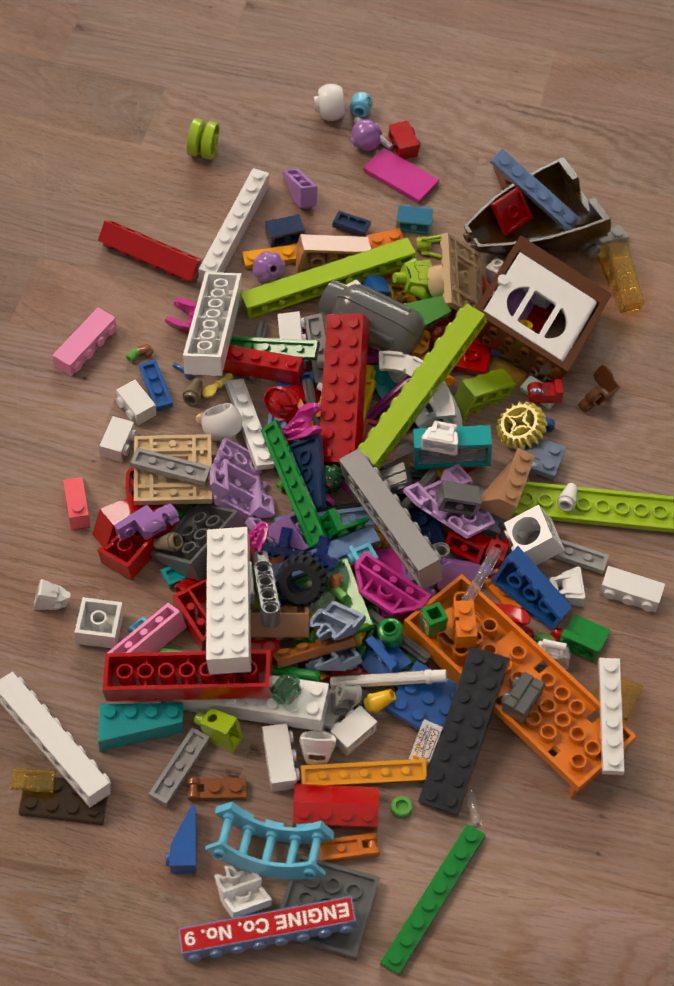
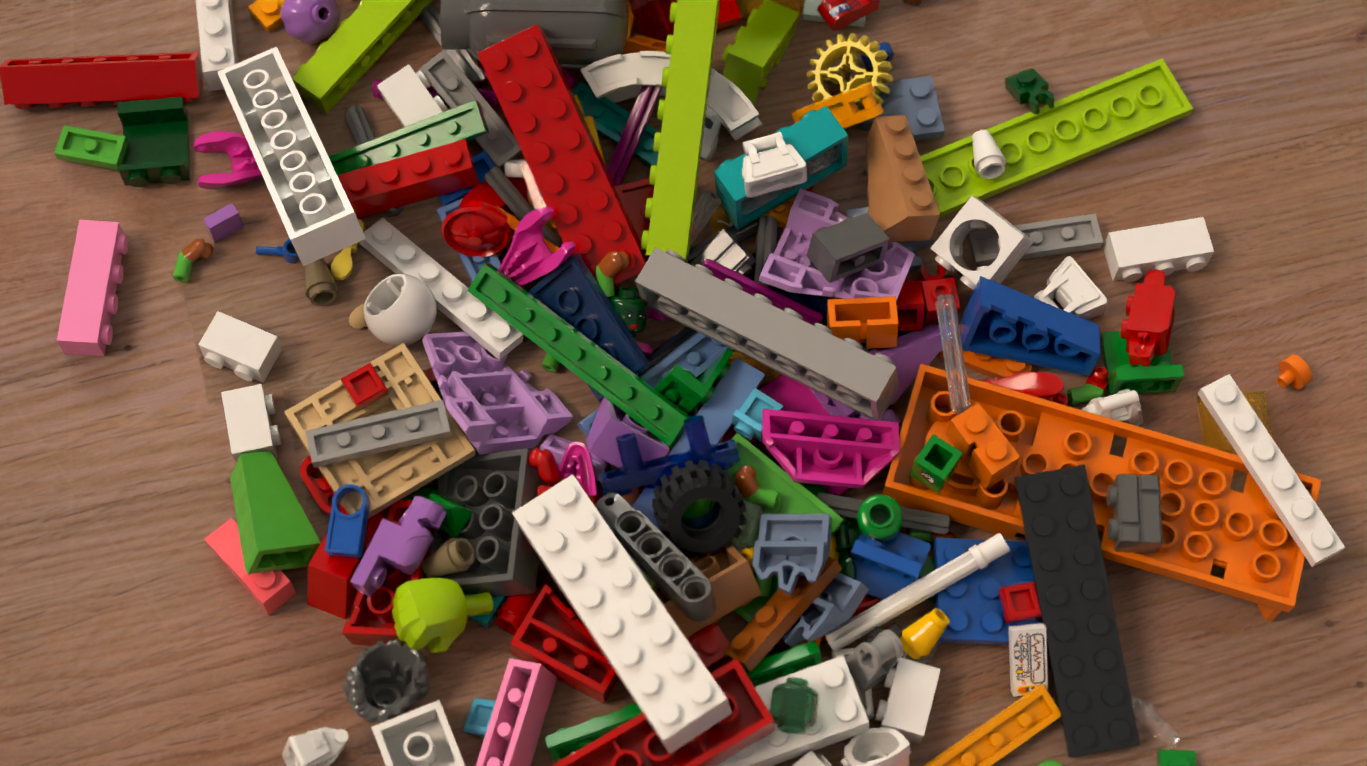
camera: 30 degrees left, 10 degrees up
blue plate [138,360,173,411] -> none
none -> bright green plate [54,125,129,170]
none -> dark green panel [117,97,190,187]
none -> medium lavender tile [203,203,243,243]
none -> bright green slope [230,451,321,574]
none -> blue piece [325,484,371,558]
none -> red tile [340,362,389,411]
none -> dark grey hair [342,639,430,723]
none -> lime piece [392,578,493,653]
none -> green slope [429,493,473,537]
none -> red arm [529,448,564,486]
none -> dark orange arm [596,251,629,297]
none -> magenta axle [702,259,823,326]
none -> light orange plate [792,82,884,129]
none -> orange piece [827,296,898,349]
none -> red tile [998,582,1042,624]
none -> dark green plate [1005,68,1054,115]
none -> red hinge [1121,269,1176,366]
none -> orange tile [1276,354,1313,389]

